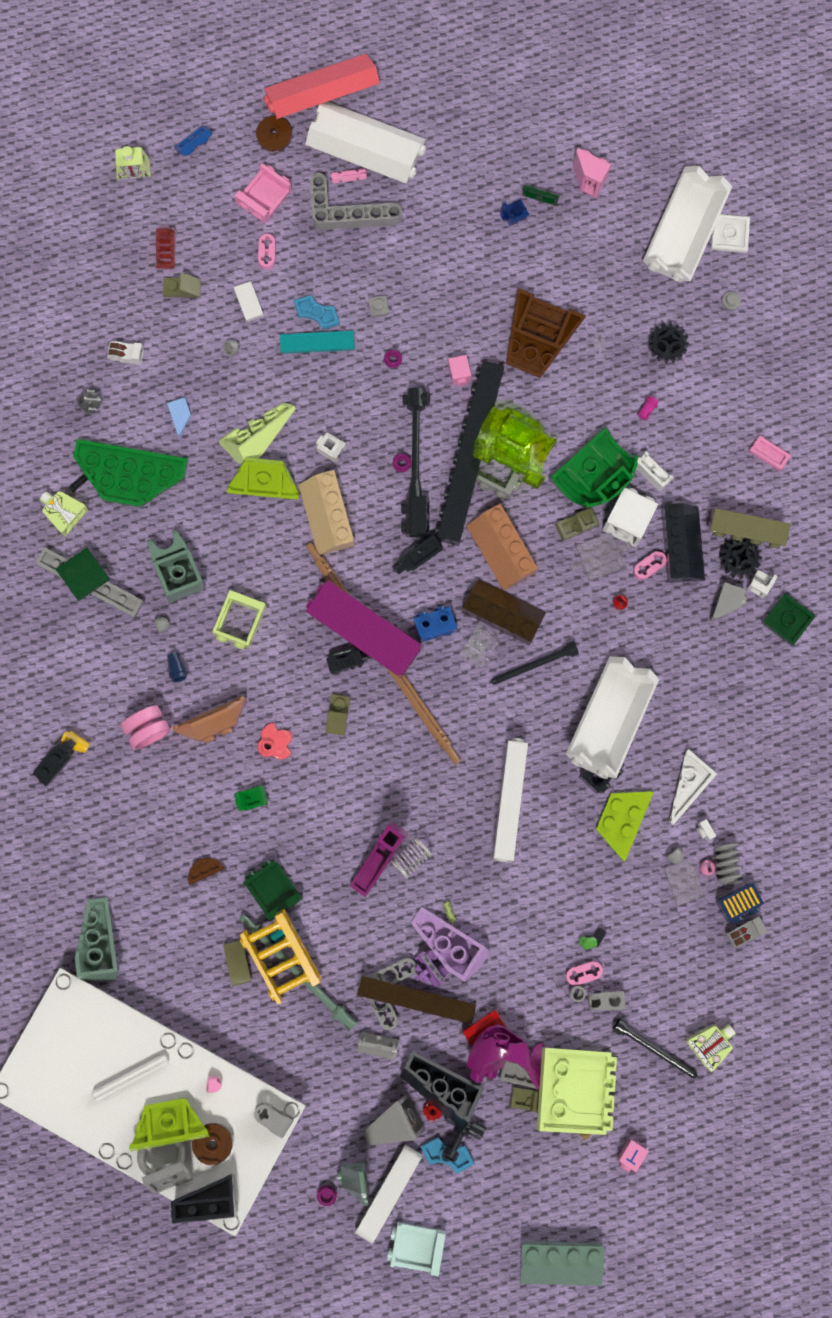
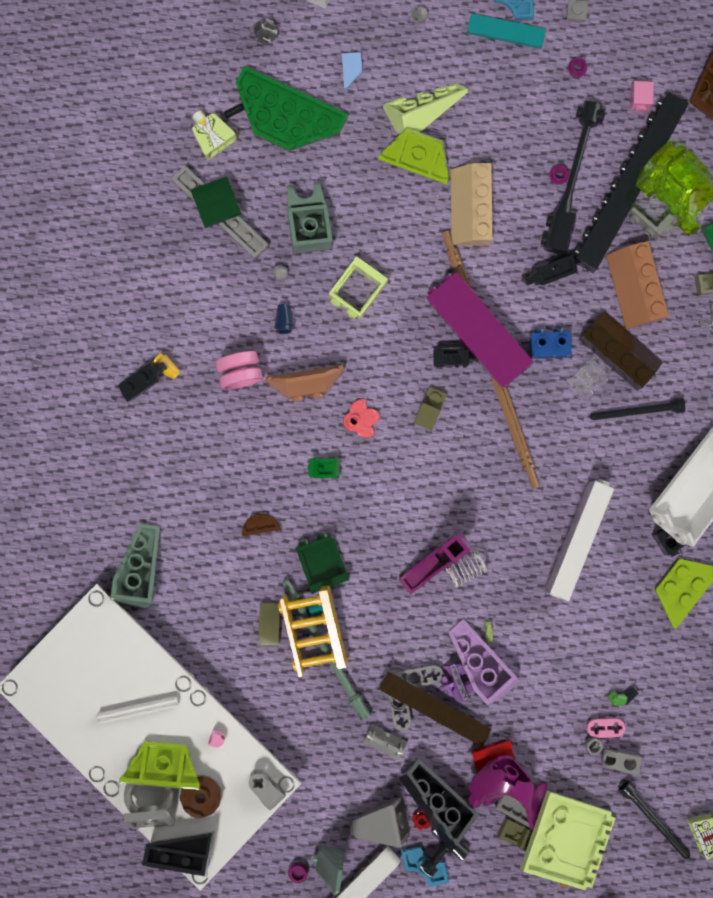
camera: 15 degrees right, 5 degrees up
white window [316,433,346,463] -> none

